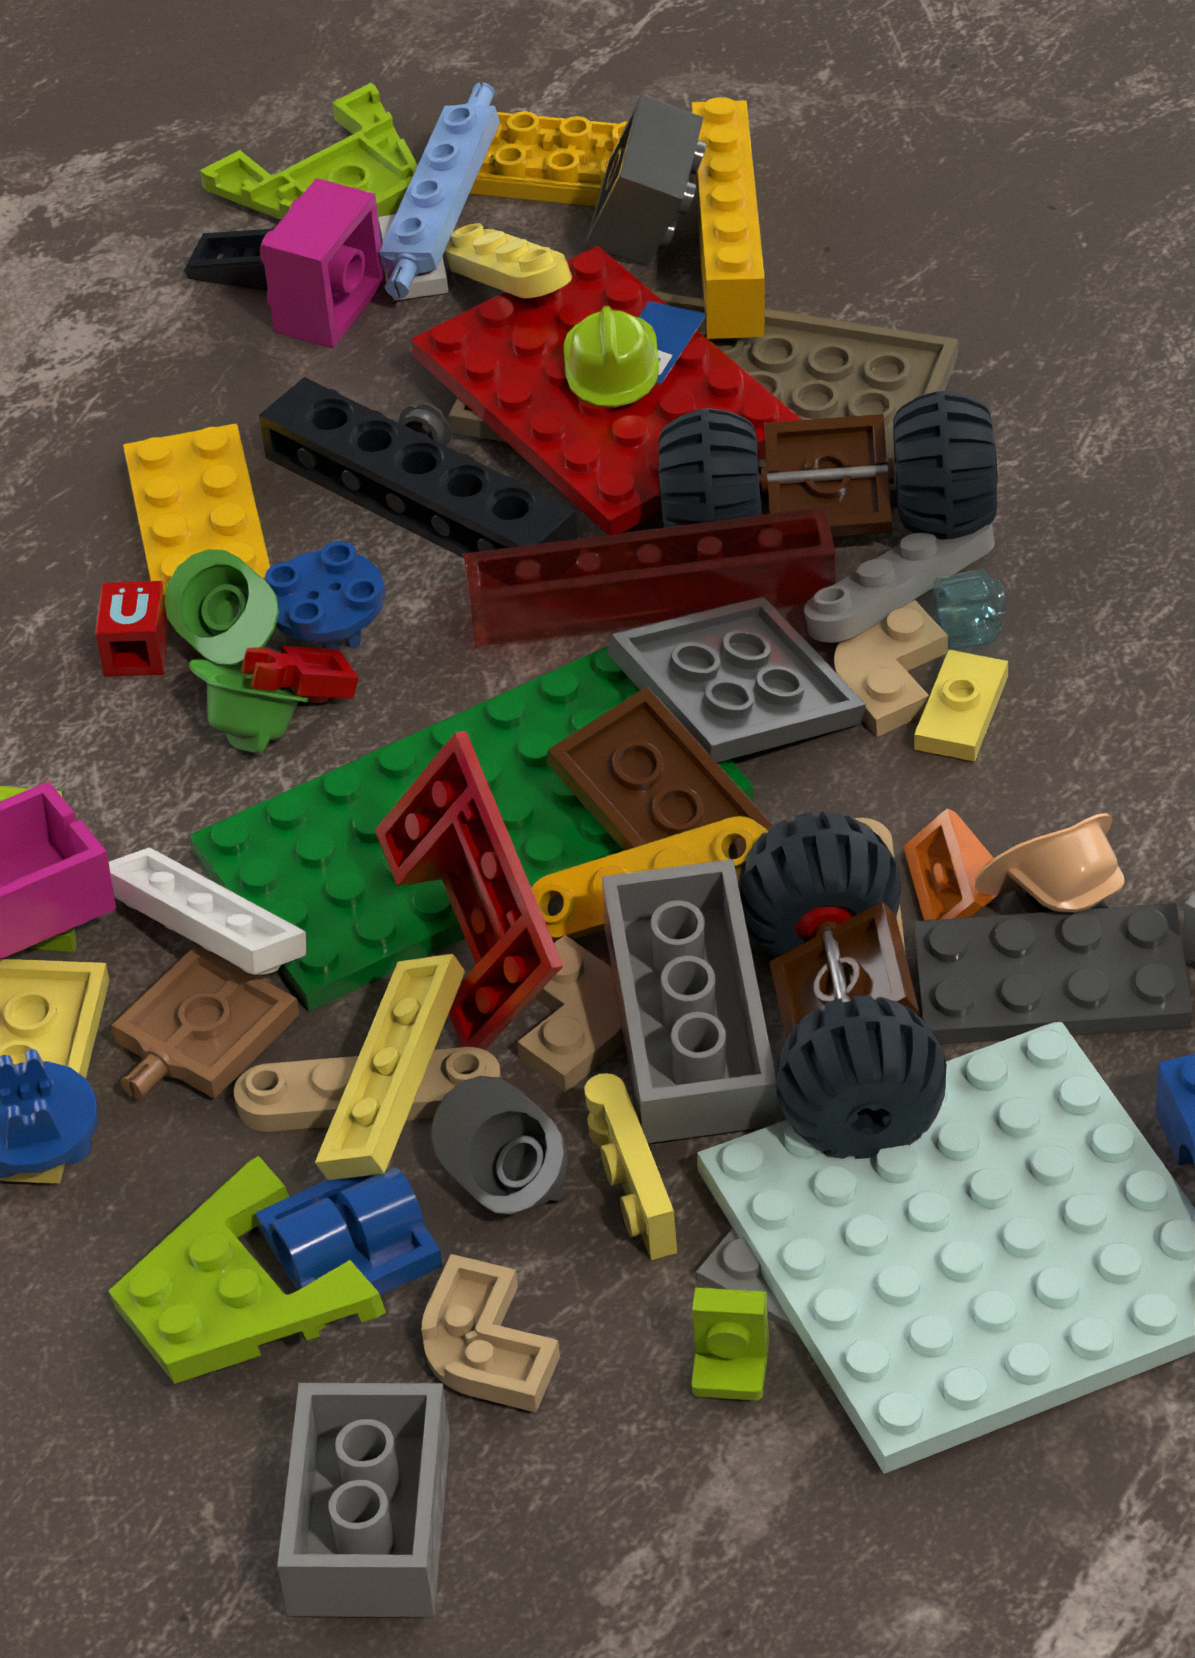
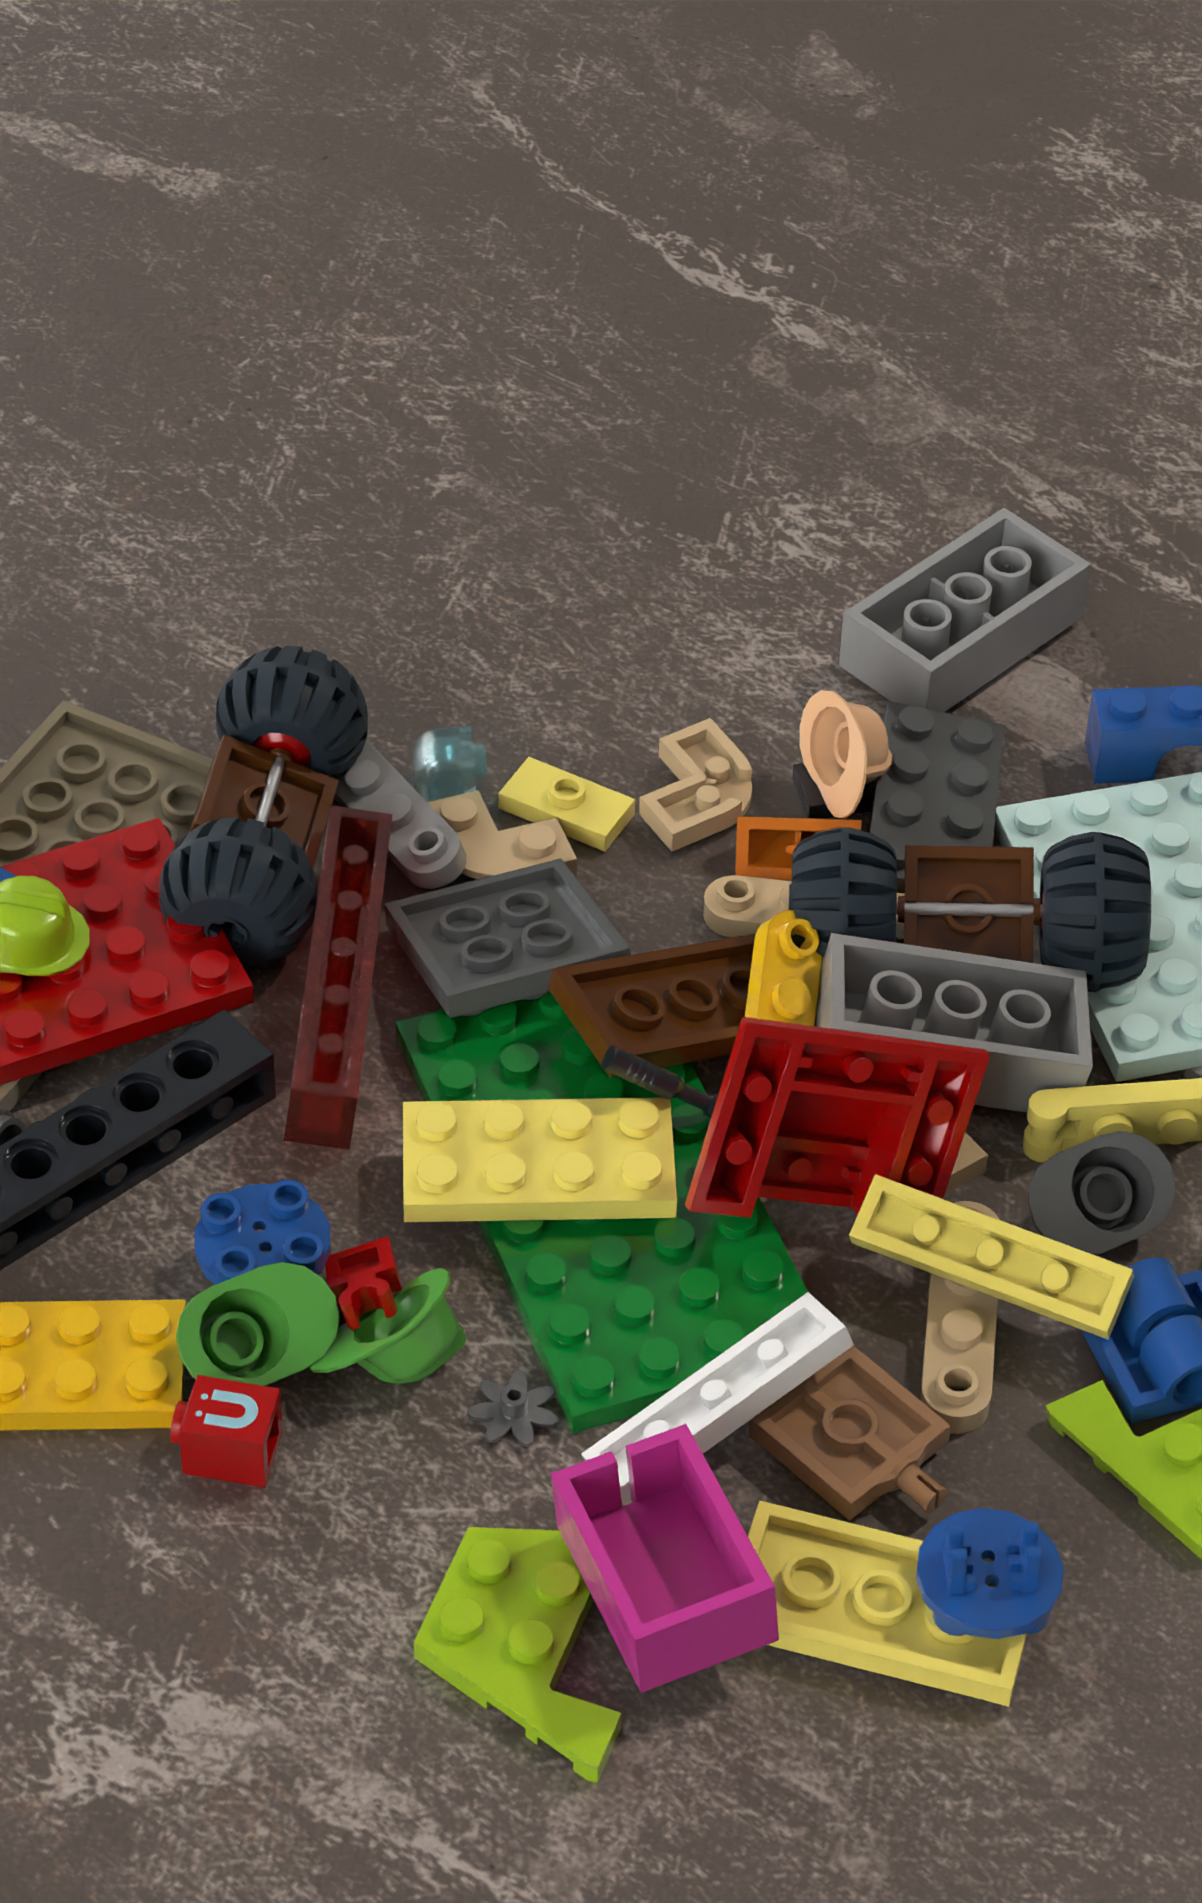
camera: 85 degrees left, 0 degrees up
none -> light yellow plate [403,1098,677,1222]
none -> flat silver plant [467,1371,559,1447]
none -> black piece [602,1045,718,1118]
none -> tan plate [639,718,752,852]

